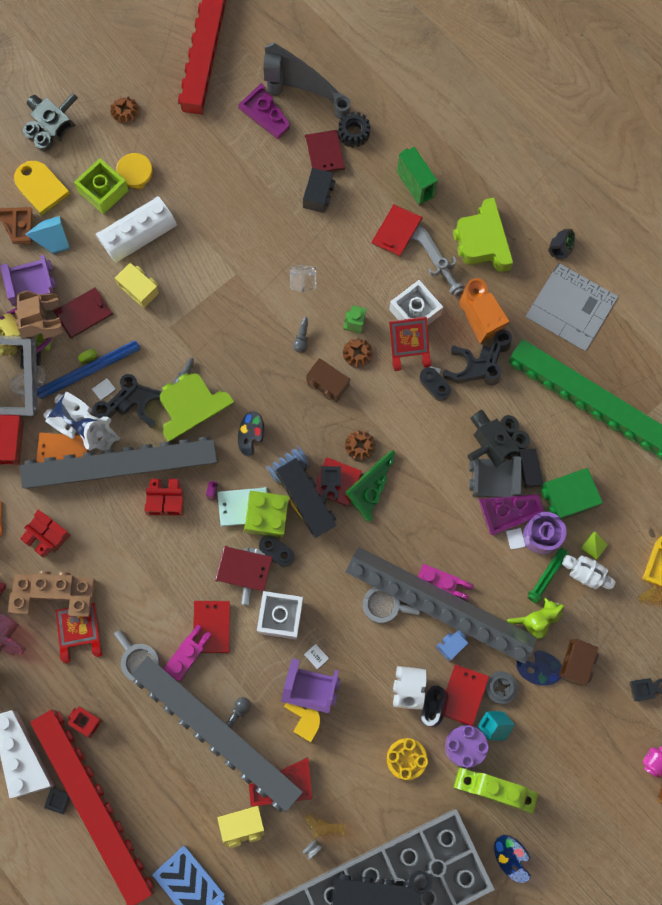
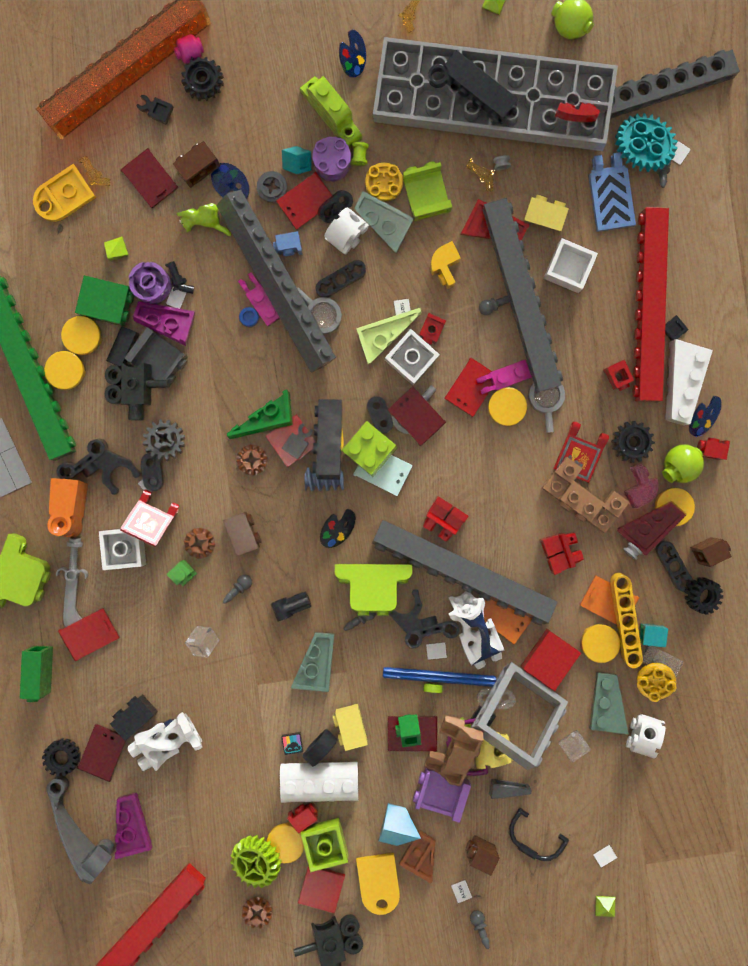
camera: 145 degrees left, 15 degrees up
magenta tile [206,481,218,501] -> none
medium lavender panel [281,658,341,713] -> none
green axle [527,548,569,604] -> none
white piece [562,555,616,589] -> none
none -> yellow tile [44,351,86,390]
none -> yellow tile [61,316,102,355]
none -> dark red container [120,148,179,208]
none -> white hips [128,712,202,771]
none -> dark grey gear [143,419,185,462]
none -> black piece [165,261,194,294]
none -> black gear [181,57,224,101]
none -> lime gear [230,835,282,889]
none -> blue tile [239,307,259,327]
none -> black piece [271,591,312,622]
none -> tile [281,732,304,755]
none -> red brick [287,802,318,834]
none -> sand green wing [291,632,335,692]
none -> red tile [298,865,345,913]
none -> black tyre [302,729,338,767]
none -> black beam [316,260,366,298]
none -> lime bush [351,142,369,166]
none -> sand green wing [354,191,414,253]
none -> yellowish green wing [356,308,421,364]
none -> green brick [395,714,421,747]
none -> lime panel [403,161,452,221]
none -> red brick [419,313,446,345]
none -> yellow tile [488,387,527,426]
none -> white piece [543,238,598,293]
none -> black gear [611,421,655,463]

